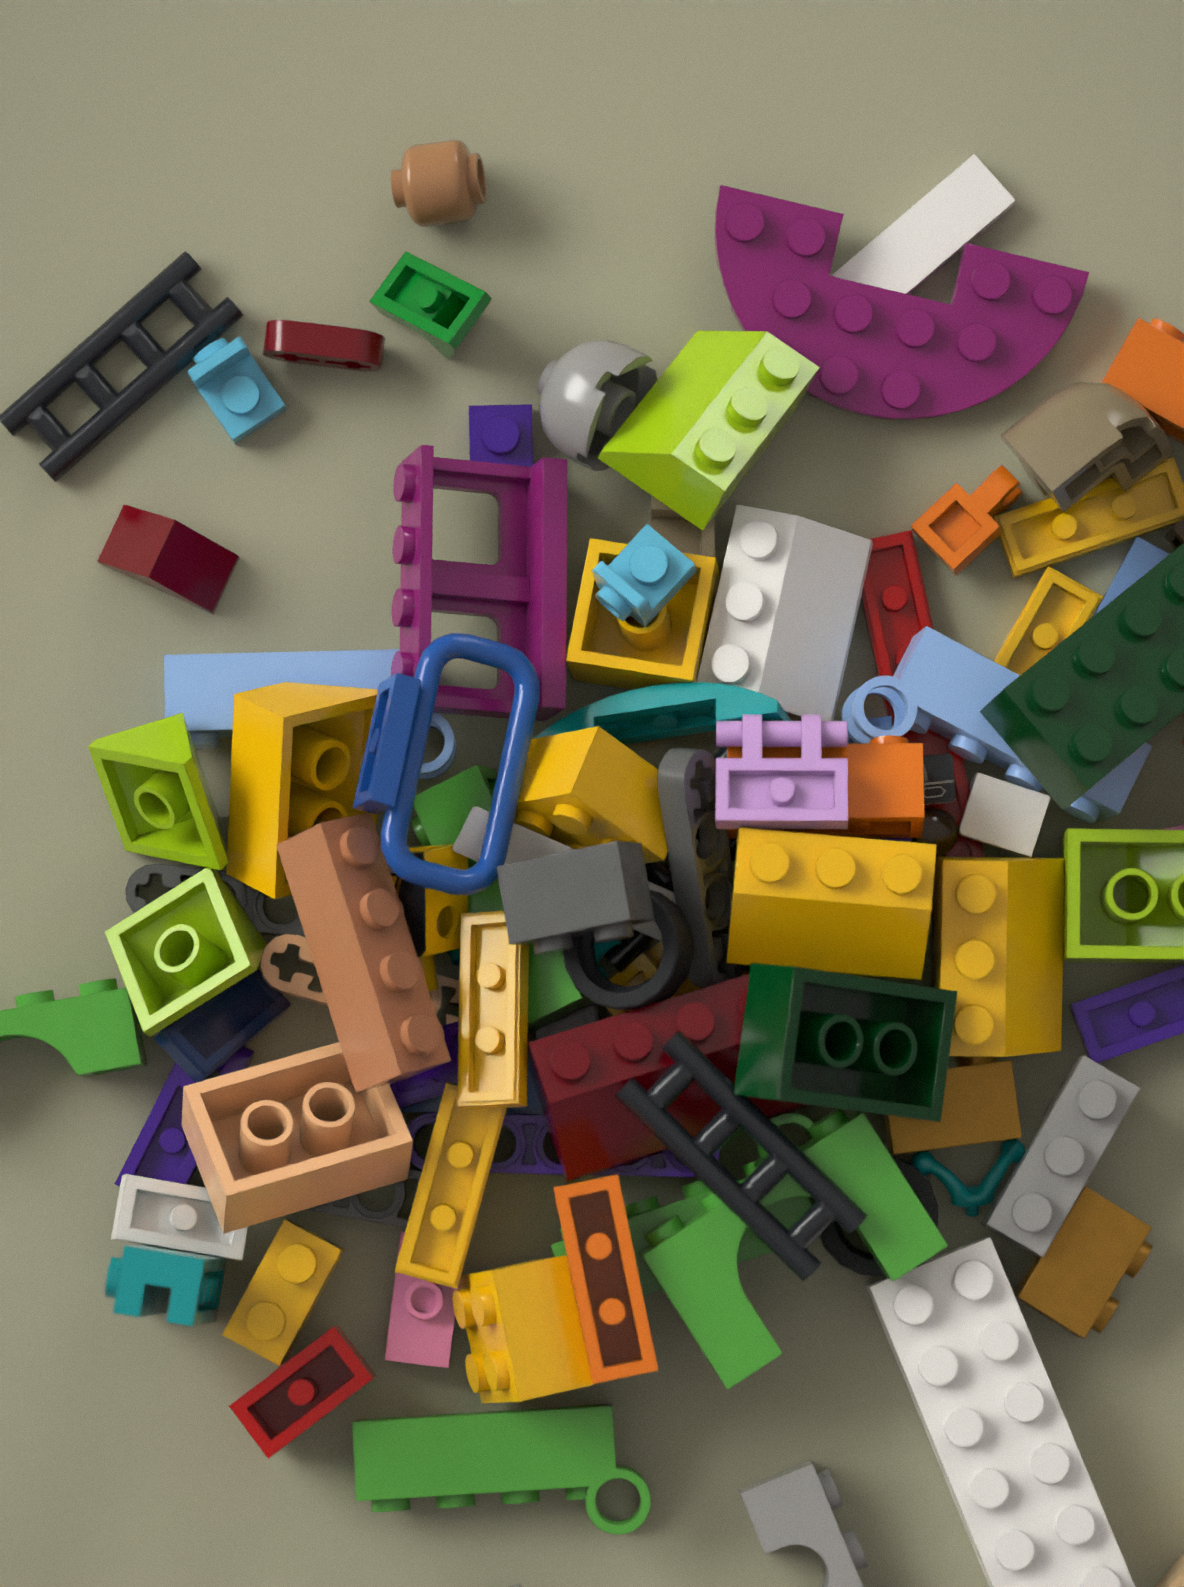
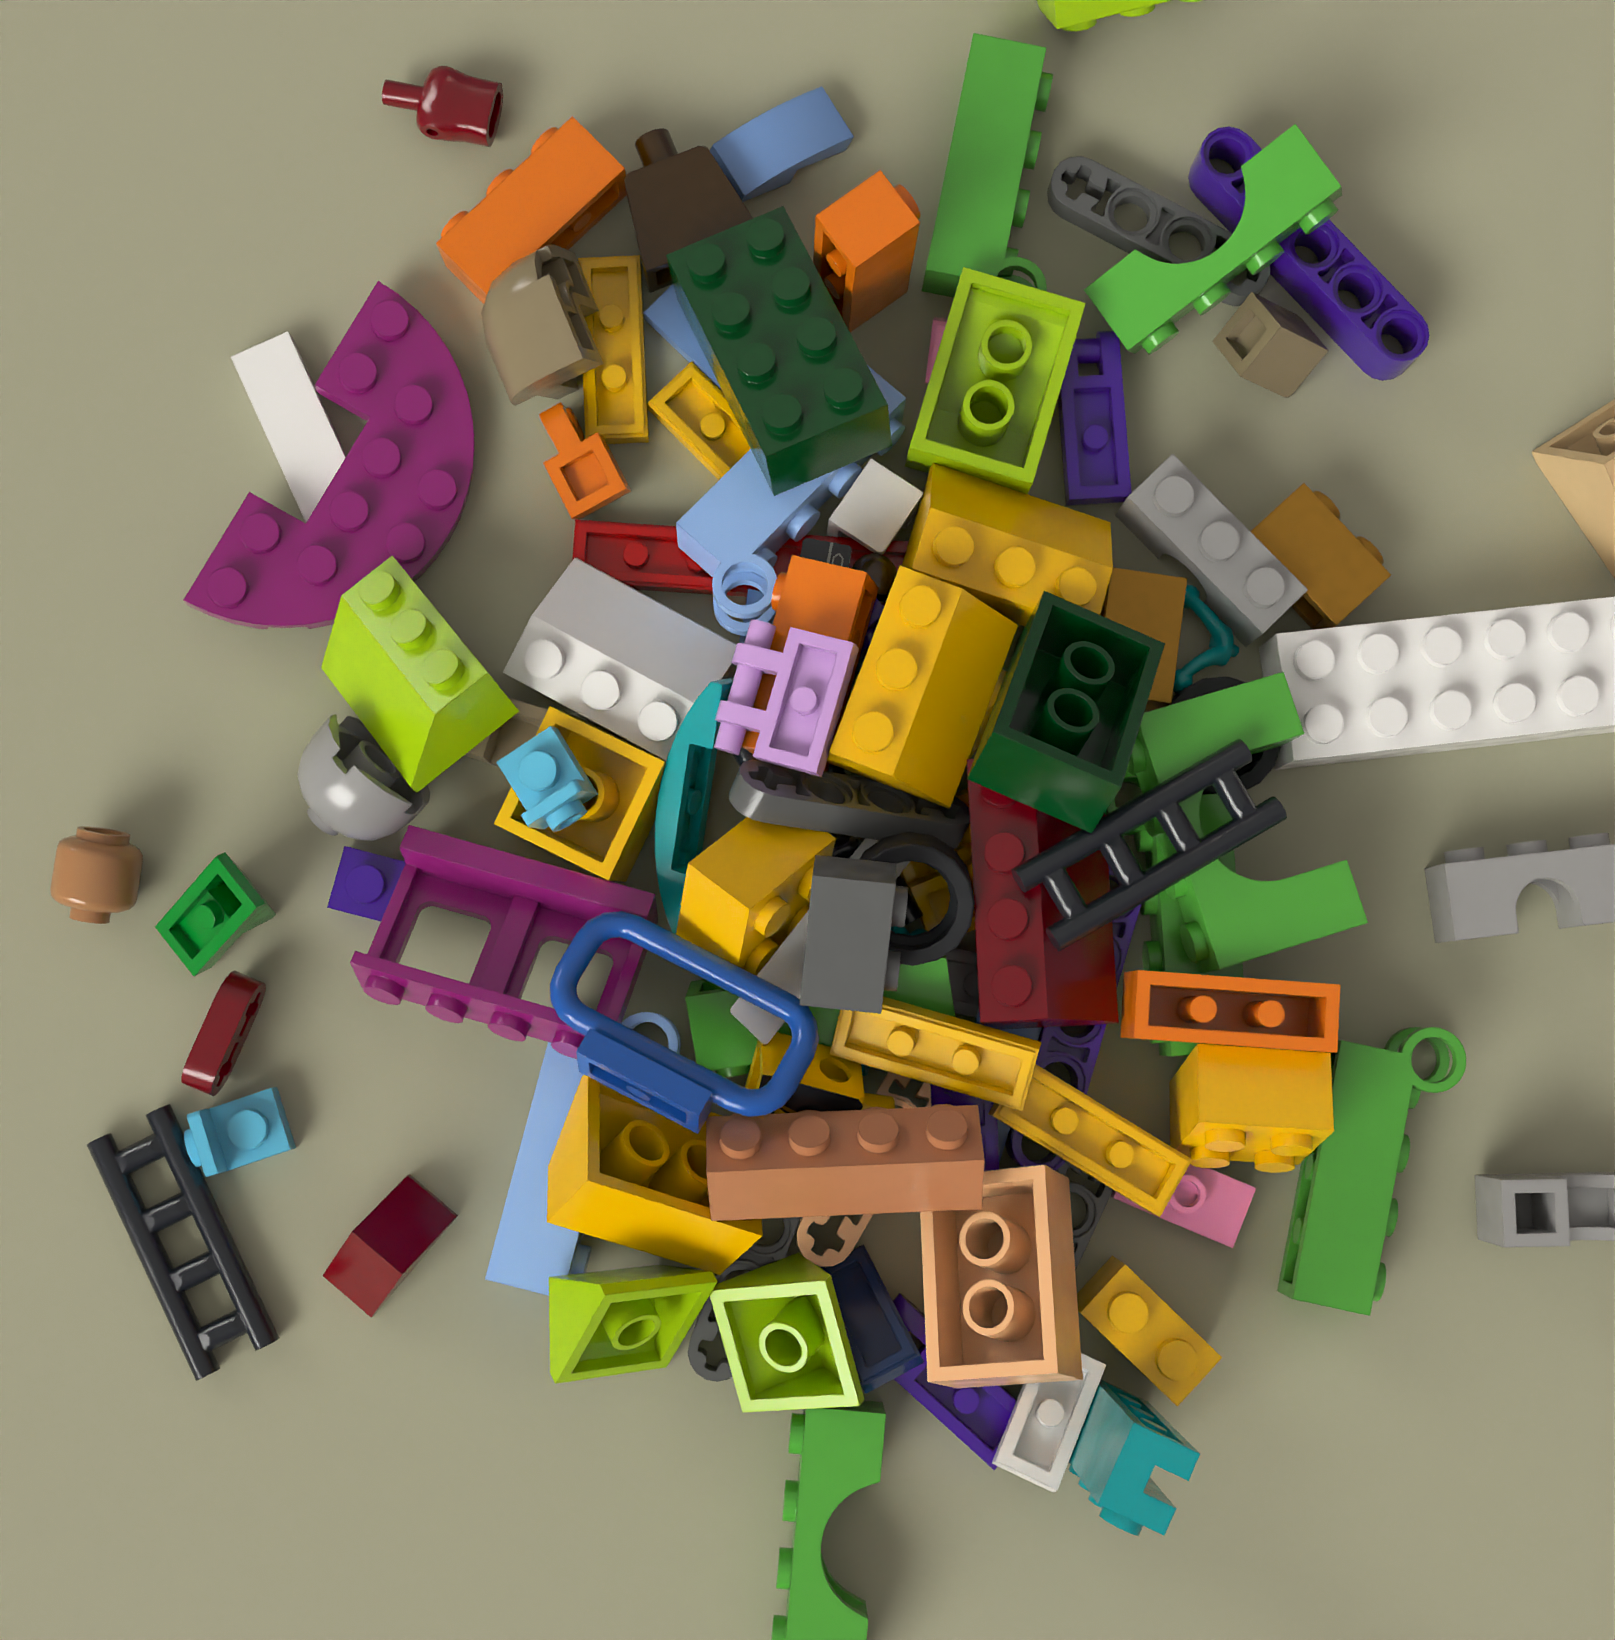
camera: 85 degrees left, 0 degrees up
red brick [229,1325,377,1459] -> none

